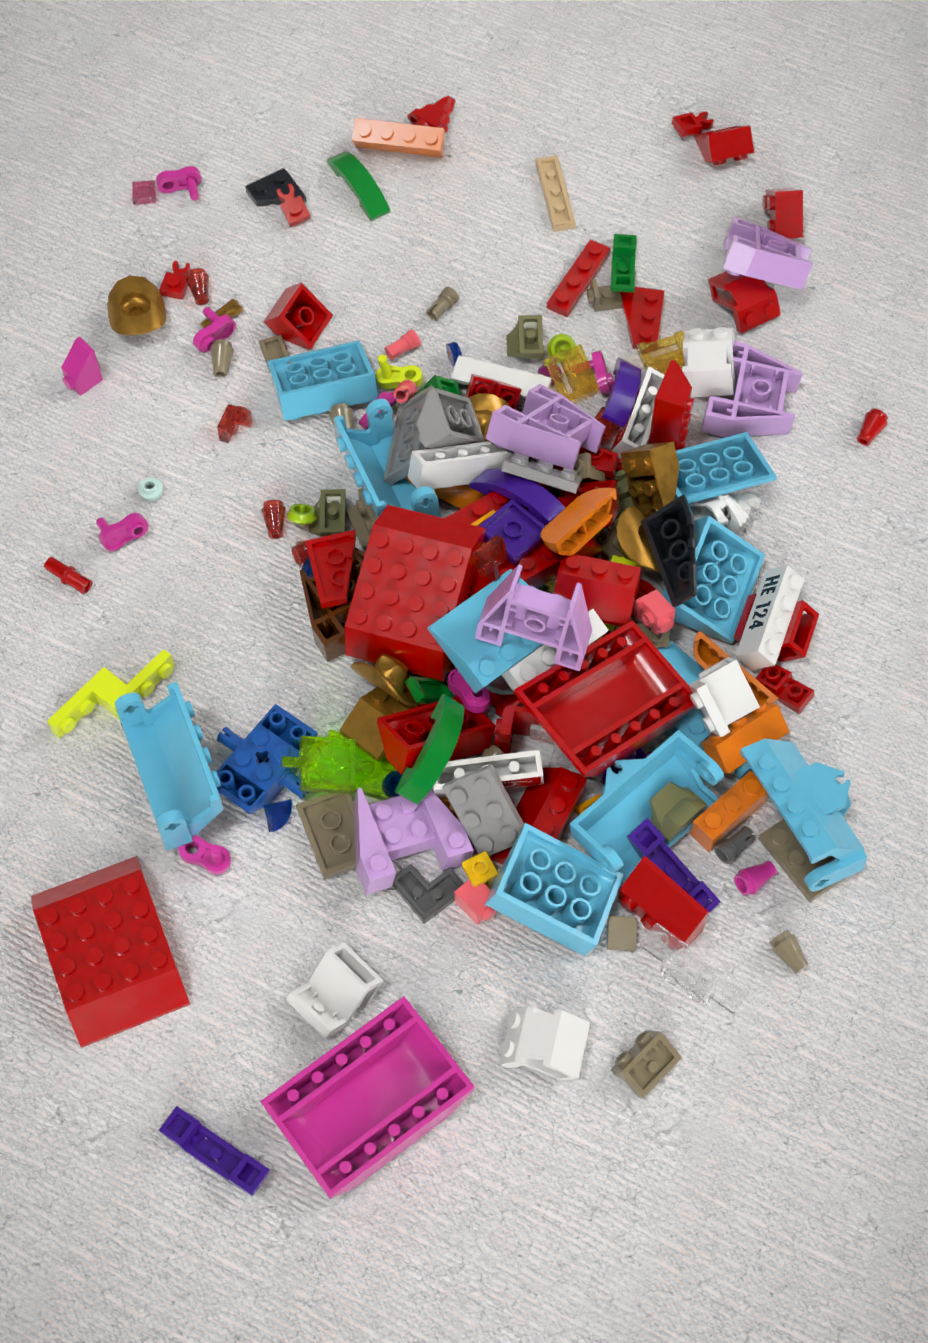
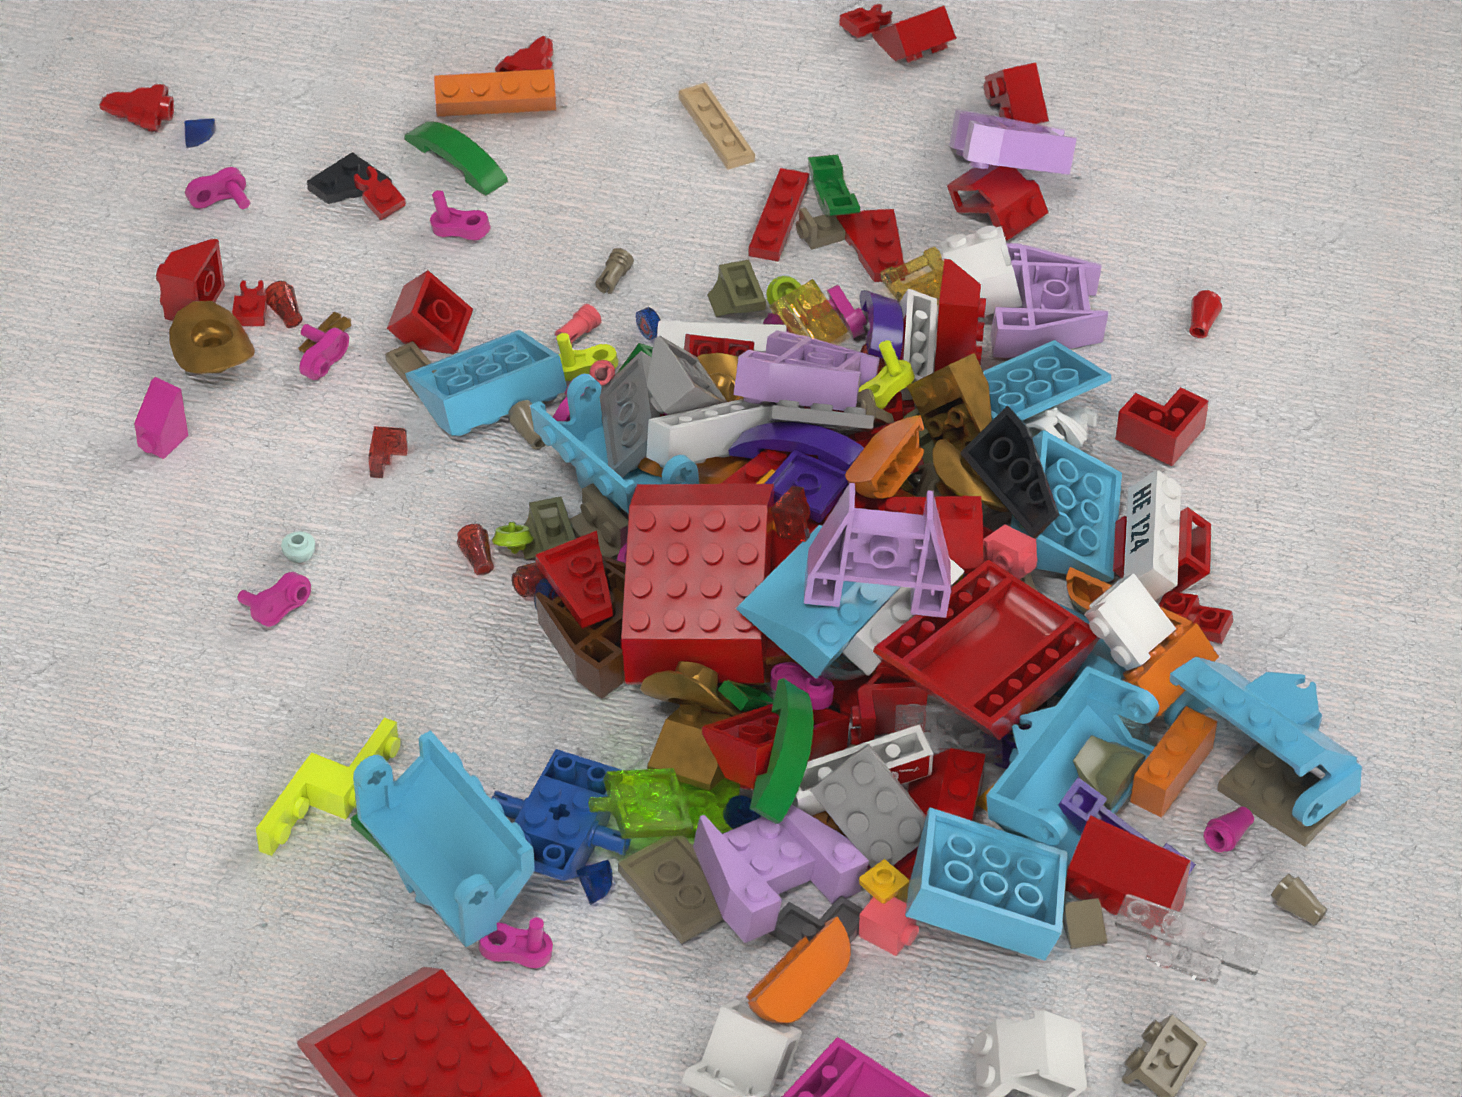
camera: 15 degrees left, 15 degrees down
red axle [44,557,93,595] -> none
clear pink tile [132,180,156,205] -> none
dark tan cone [210,340,234,377] -> none
dark grey pin [714,826,756,864] -> none
none -> red rock [99,84,174,132]
none -> red slope [156,238,225,321]
none -> clear blue tile [185,118,216,148]
none -> dark pink piece [430,190,491,240]
none -> orange brick [746,917,851,1024]
none -> neon yellow piece [858,340,915,409]
none -> red brick [1115,387,1209,466]

